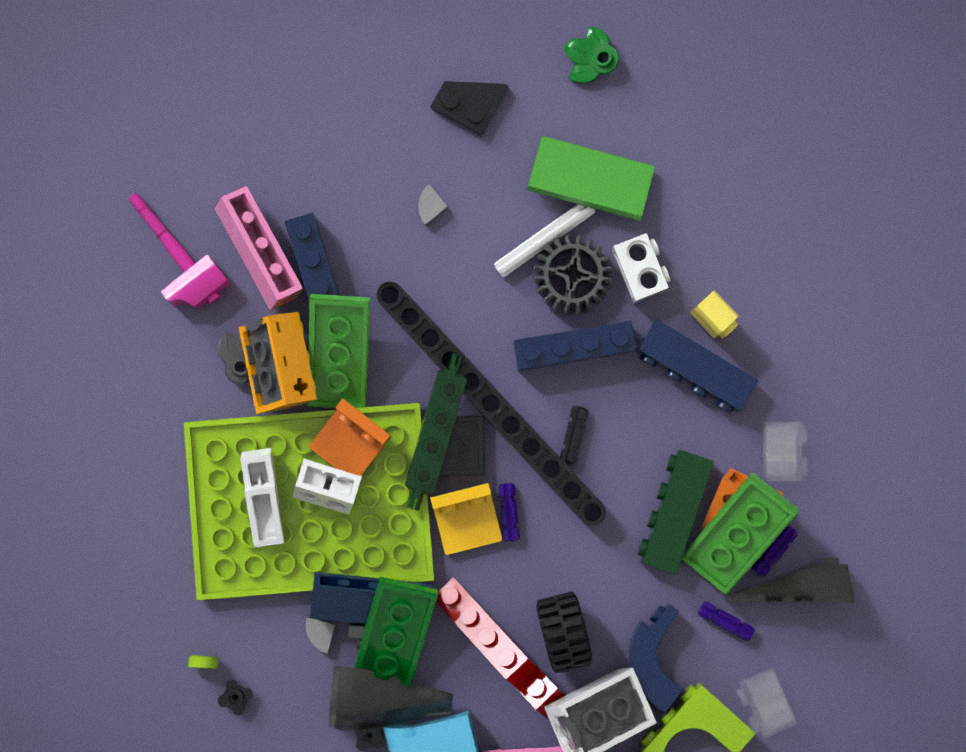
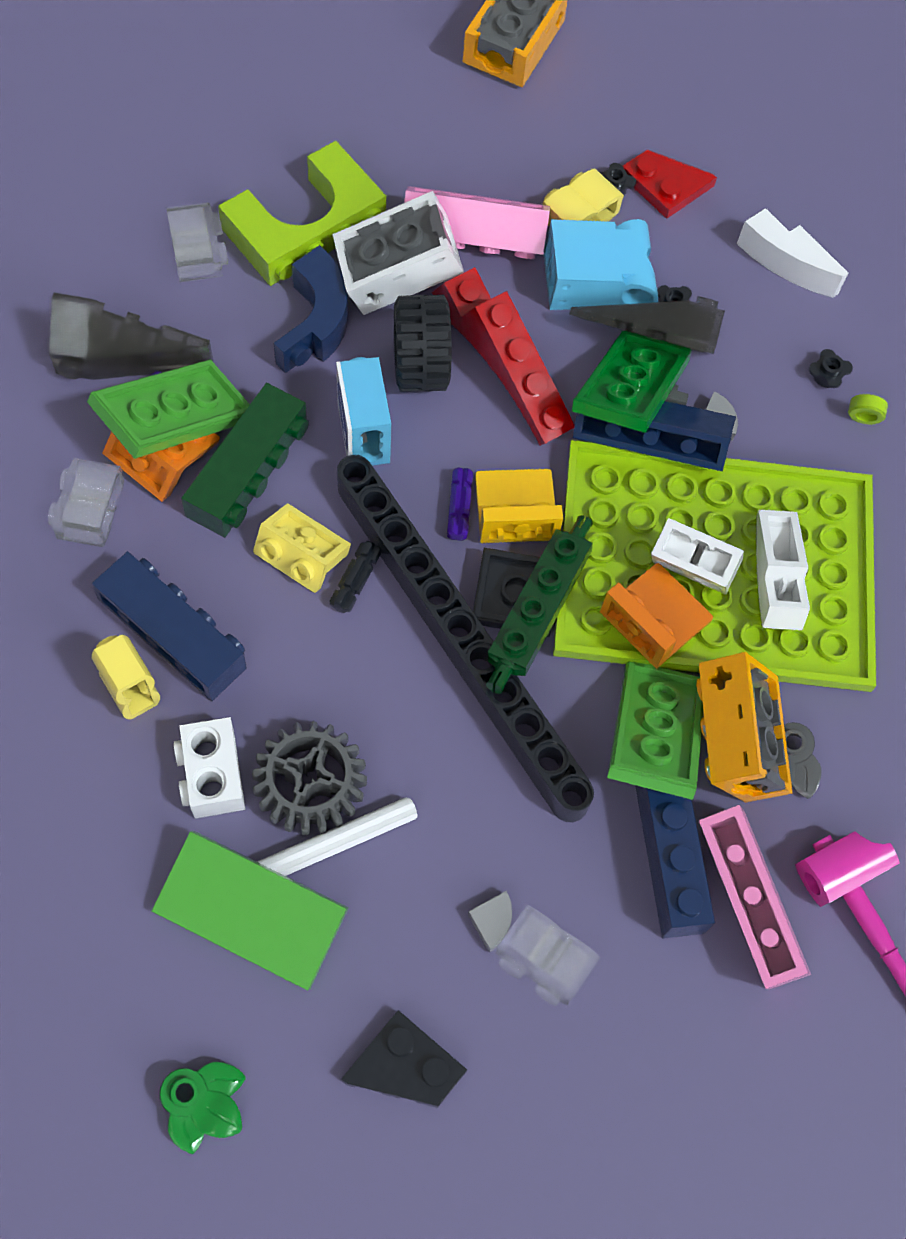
camera: 175 degrees left, 20 degrees down
dark blue brick [513,321,636,371] -> none
dark purple axle [698,602,755,641] -> none
none -> light yellow bracket [253,503,351,593]
none -> medium azure piece [336,357,391,466]
none -> clear brick [496,905,600,1006]

